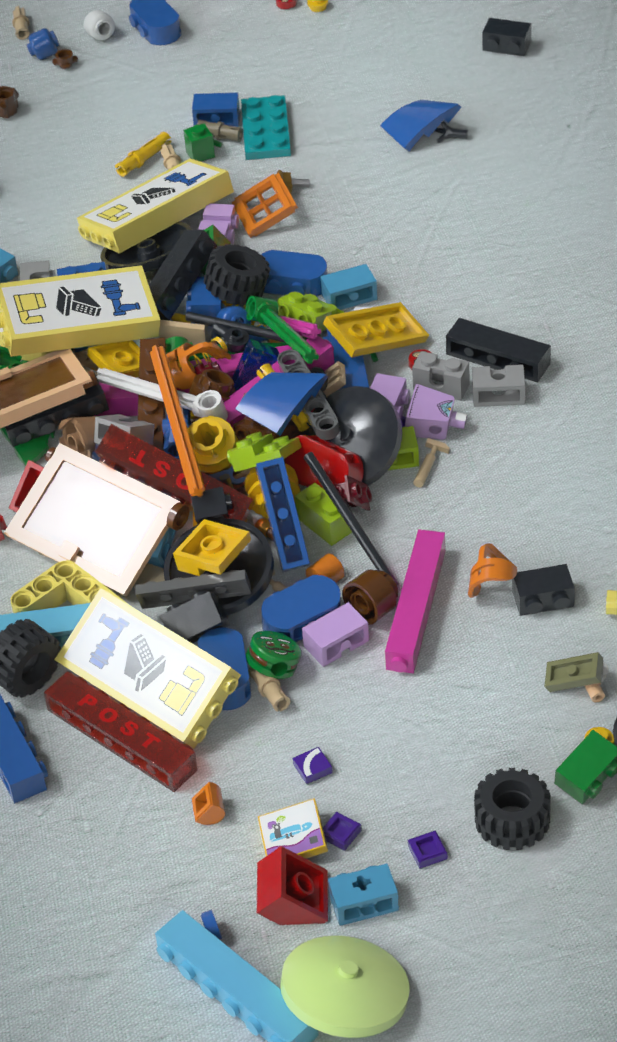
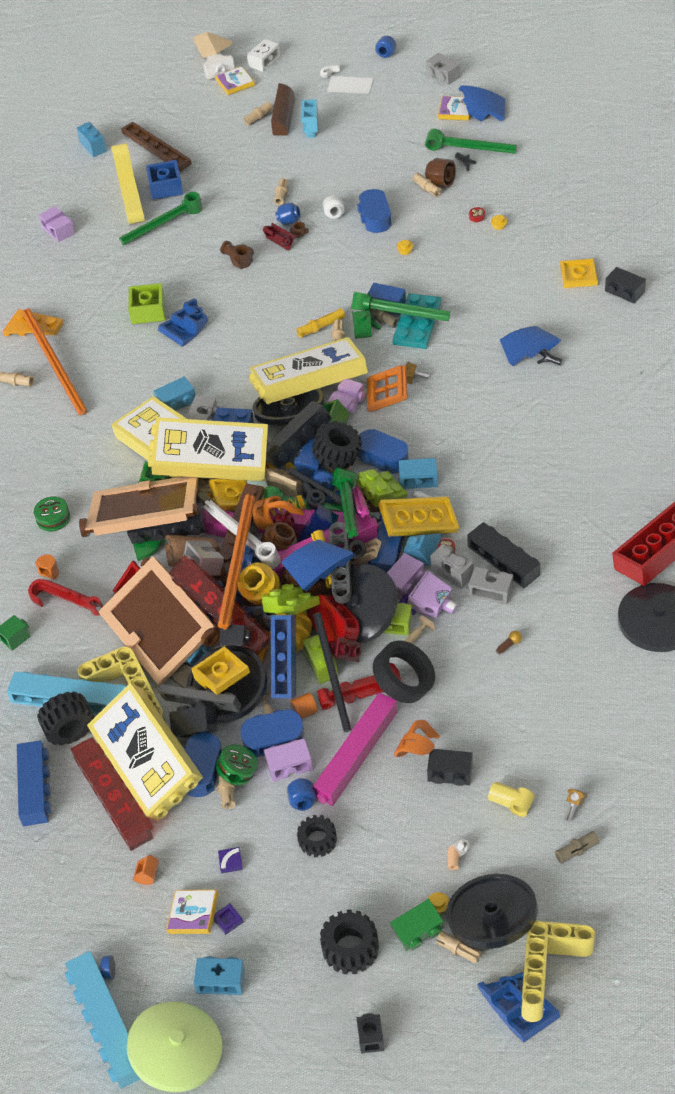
camera: 20 degrees right, 5 degrees up
red slope [257,846,328,925] -> none
reddish brown piece [342,569,398,625] -> none
dark purple tile [408,830,448,869] -> none
olive plate [544,652,604,692] -> none
none -> dark red hinge [263,223,296,251]
none -> blue head [287,778,316,811]
none -> black tyre [297,815,337,857]
none -> red piece [317,663,401,710]
none -> green piece [351,292,451,322]
none -> black brick [356,1013,384,1054]
none -> black tyre [373,640,435,703]
none -> yellow plate [397,240,413,255]
none -> dark azure slope [403,534,442,566]
none -> piece [496,630,522,654]
none -> yellow tile [560,258,598,288]

